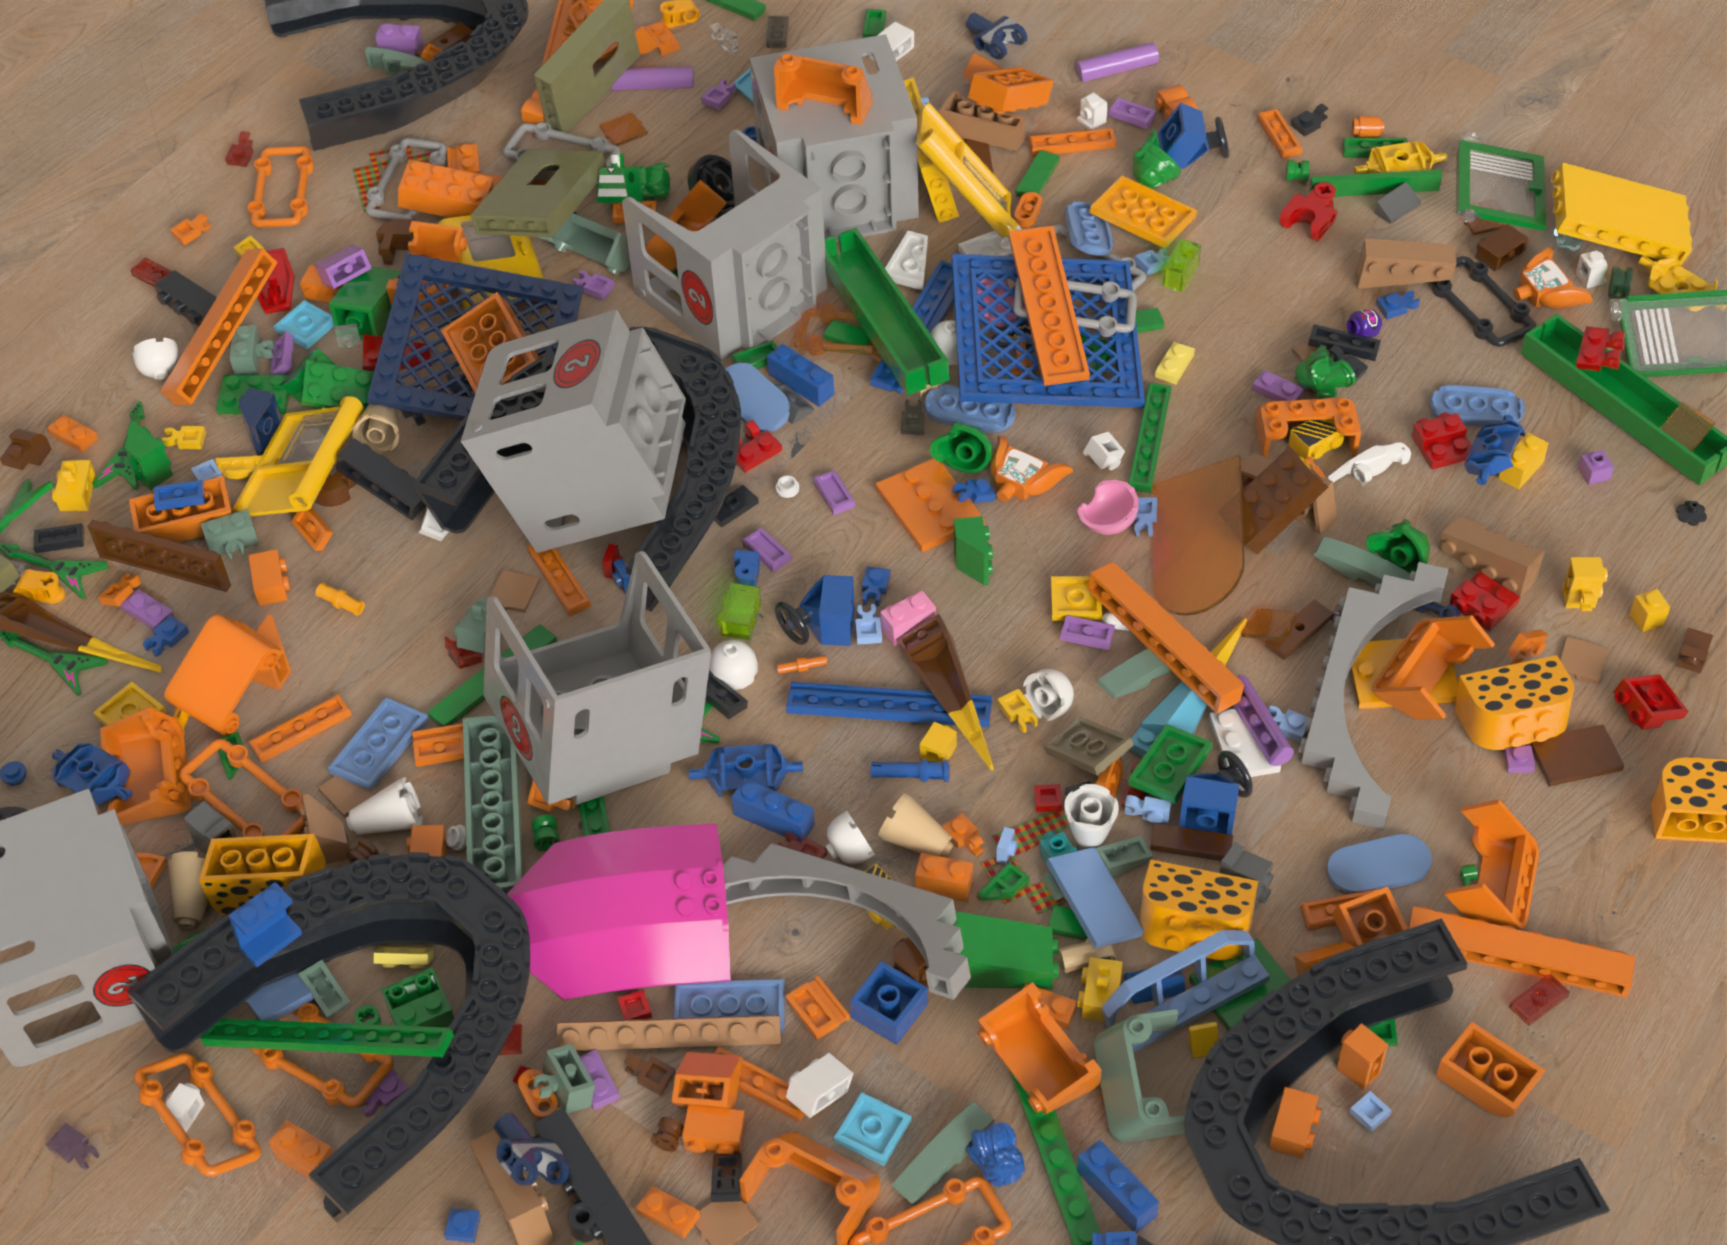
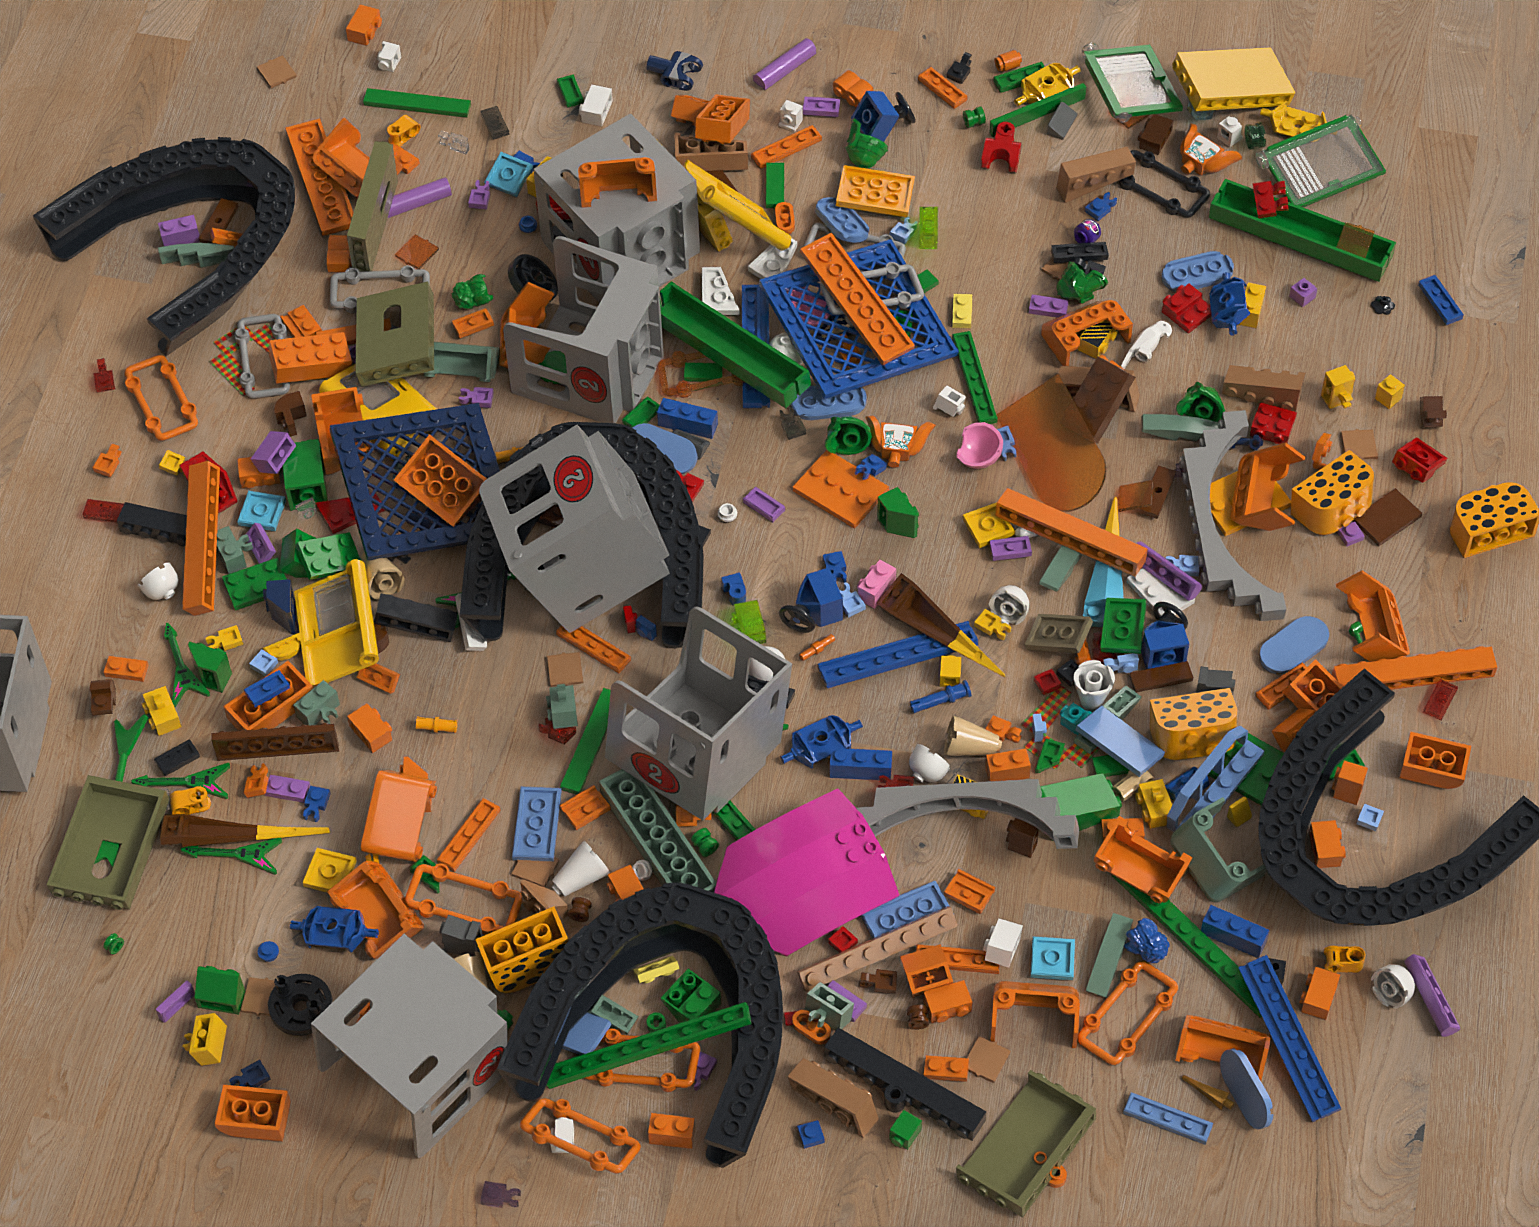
camera: 25 degrees left, 5 degrees up
blue panel [229,882,302,968] -> none
dark blue connector [494,1113,570,1185] -> none
green torso [597,154,643,203] -> none
black plate [711,1154,743,1202] -> none
medium lavender tile [743,527,792,572] -> none
blue brick [850,961,928,1045] -> none

